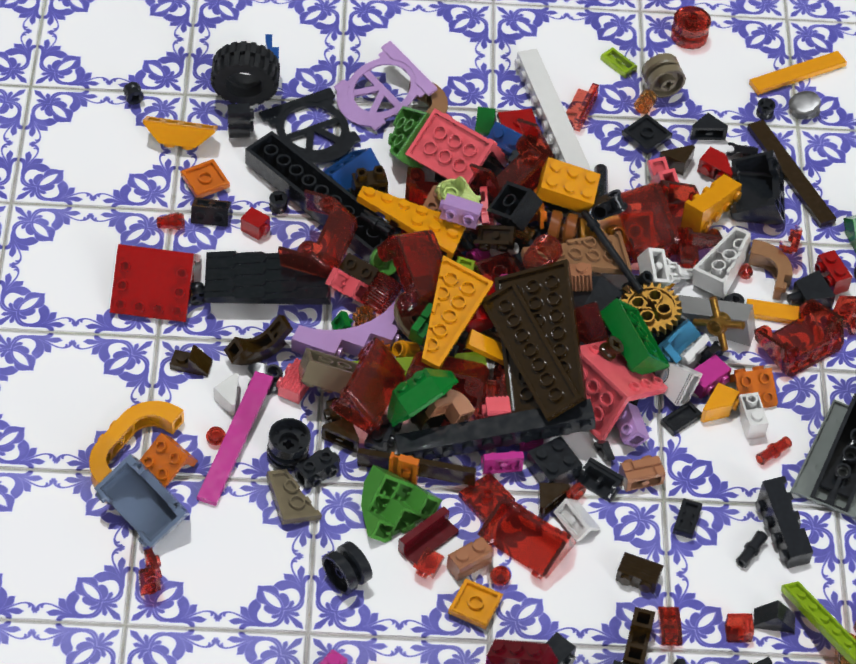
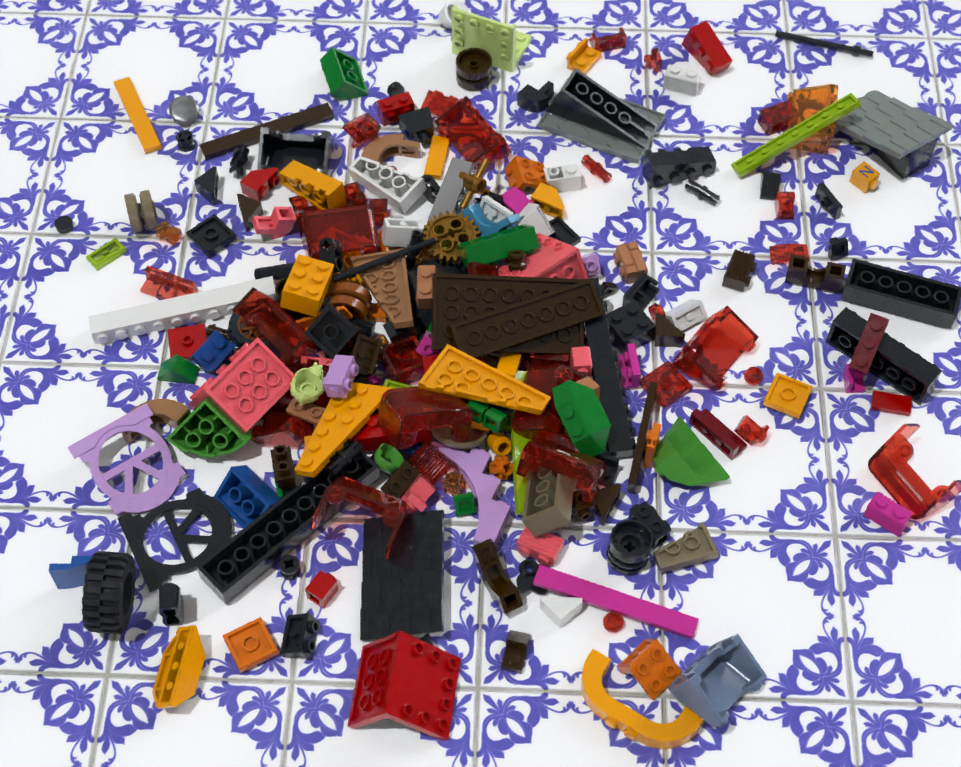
camera: 85 degrees left, 5 degrees up
black wheel [123,82,144,105] -> none
clear red bracket [138,548,162,596] -> none
clear red cone [157,212,185,230] -> none
black wheel [322,541,373,595] -> none
nougat brick [446,536,493,581] -> none
clear red piece [523,234,562,270] -> none
clear red wheel [671,6,711,50] -> none
black plate [673,498,703,539] -> none
none -> black tile [54,216,74,234]

